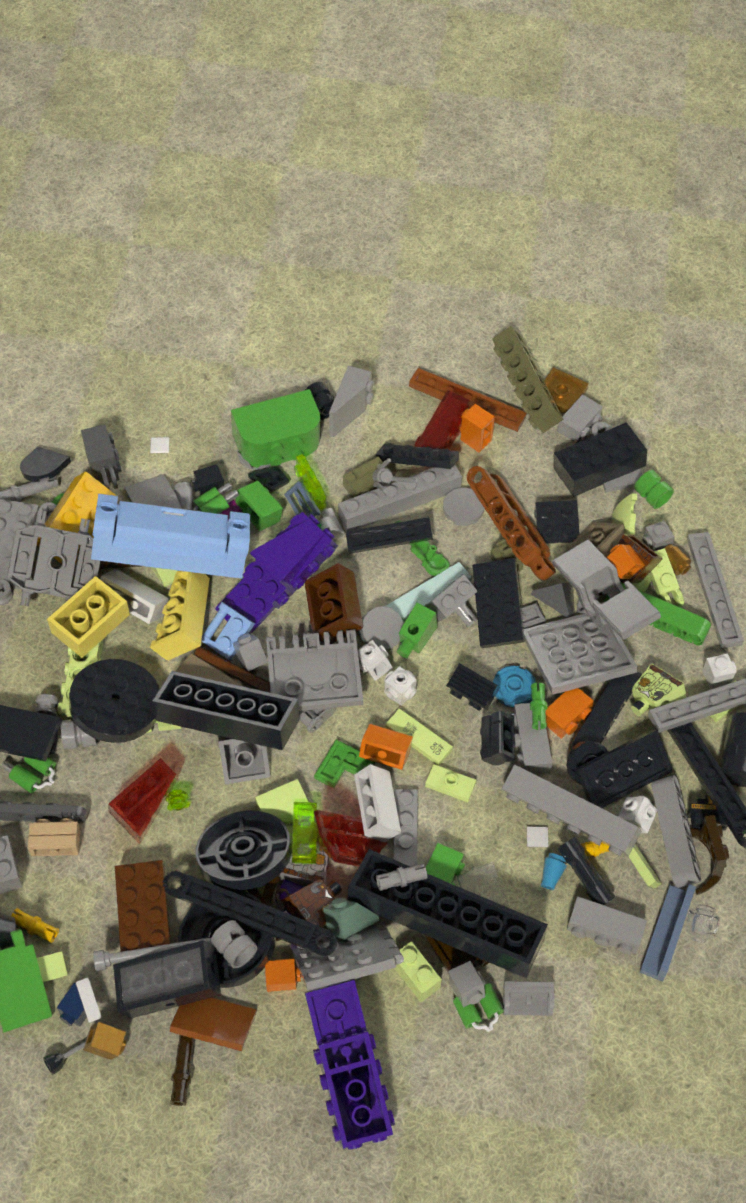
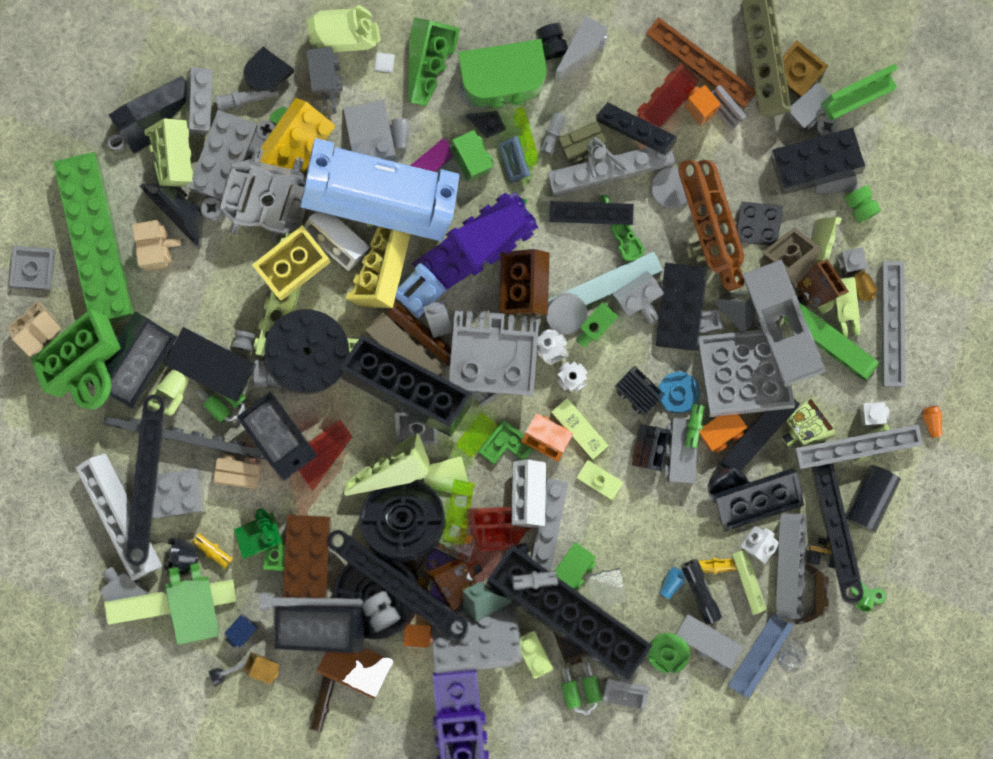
camera: 10 degrees right, 25 degrees up
white sticker [76,978,101,1022] -> none
clear neon green plate [165,789,190,811] -> none
black brick [191,464,224,496] -> none
bright green piece [193,483,239,514] -> none
white piece [319,508,345,540] -> none
light grey brick [448,961,485,1007] -> none
light grey brick [502,765,642,857] -> none
white piece [527,826,548,847] -> none
orange brick [606,544,645,579] -> none
none -> green hinge [234,508,282,560]
none -> brick [237,391,318,481]
none -> bright green brick [263,541,286,571]
none -> yellowish green brick [307,5,381,53]
none -> yellowish green wedge [344,433,430,496]
none -> bright green wedge [408,17,461,106]
none -> clear neon green plate [455,412,498,458]
none -> light grey axle [540,113,565,155]
none -> bright green tile [648,633,690,673]
none -> light grey tile [711,85,747,130]
none -> bright green fence [820,64,898,122]

